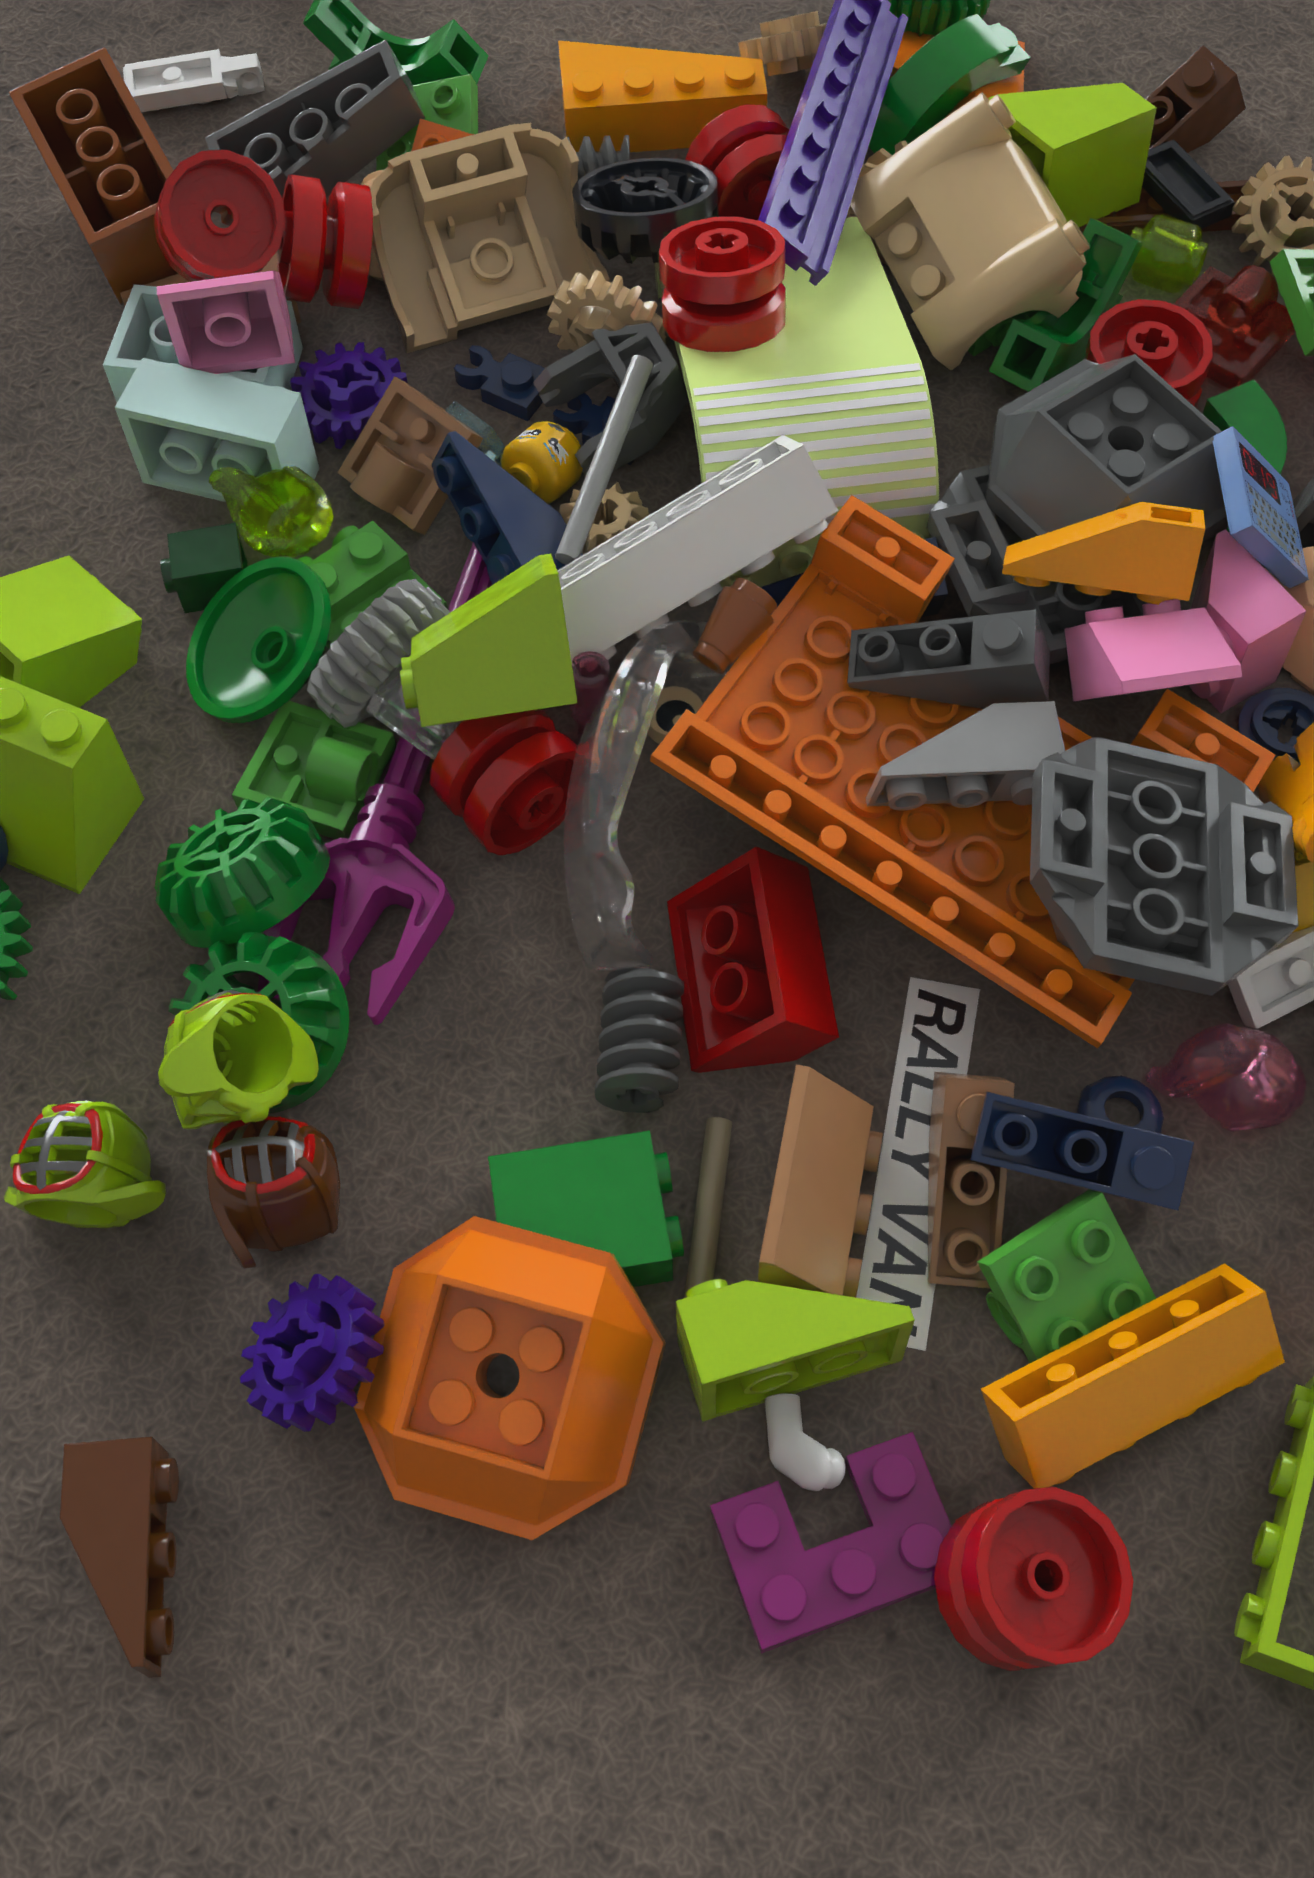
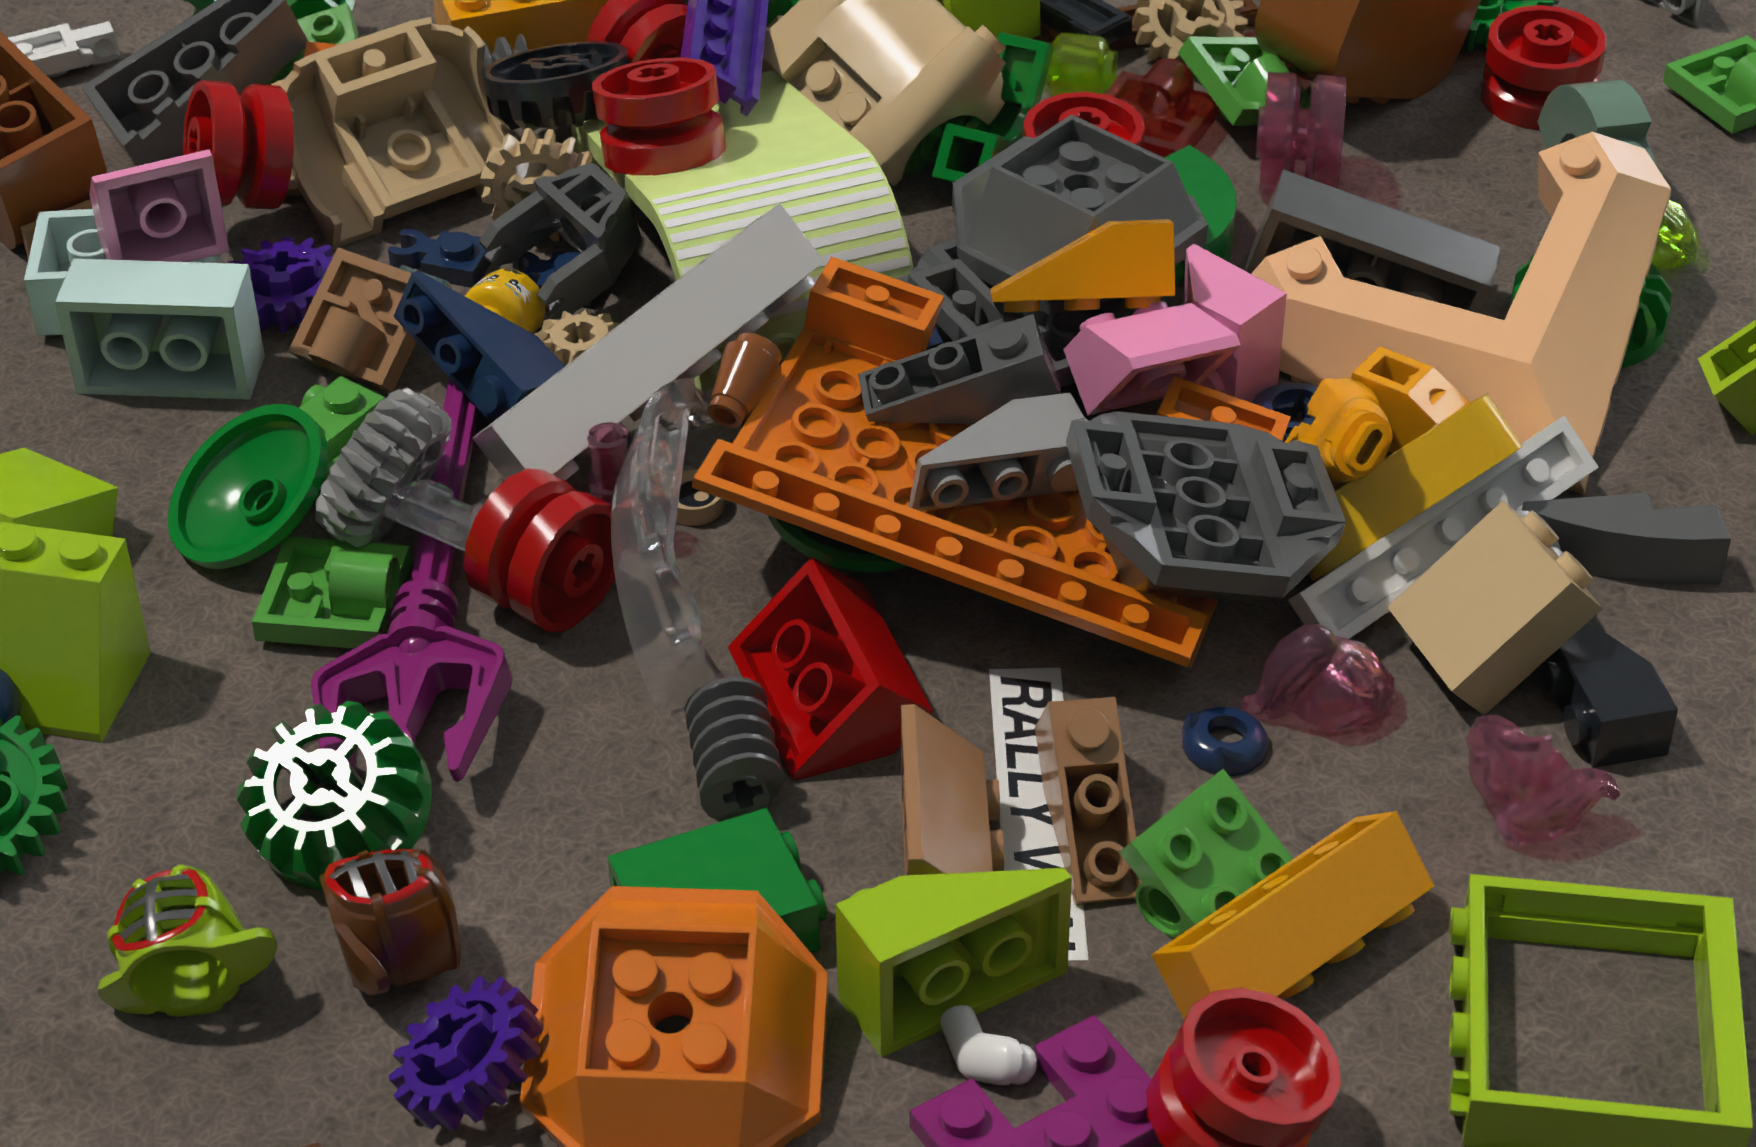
camera: 15 degrees left, 20 degrees down
red wheel [154,150,286,282] -> none
green gear [154,797,330,948] -> none
lime piece [158,990,319,1130] -> none
dark green brick [160,523,248,613] -> none
clear neon green hair [209,466,334,558] -> none
lime slope [400,554,577,727] -> none
light grey bar [555,355,653,565] -> none
dark tan piece [684,1117,732,1298] -> none
dark blue slope [970,1091,1194,1210] -> none
medium blue tile [1212,426,1309,589] -> none

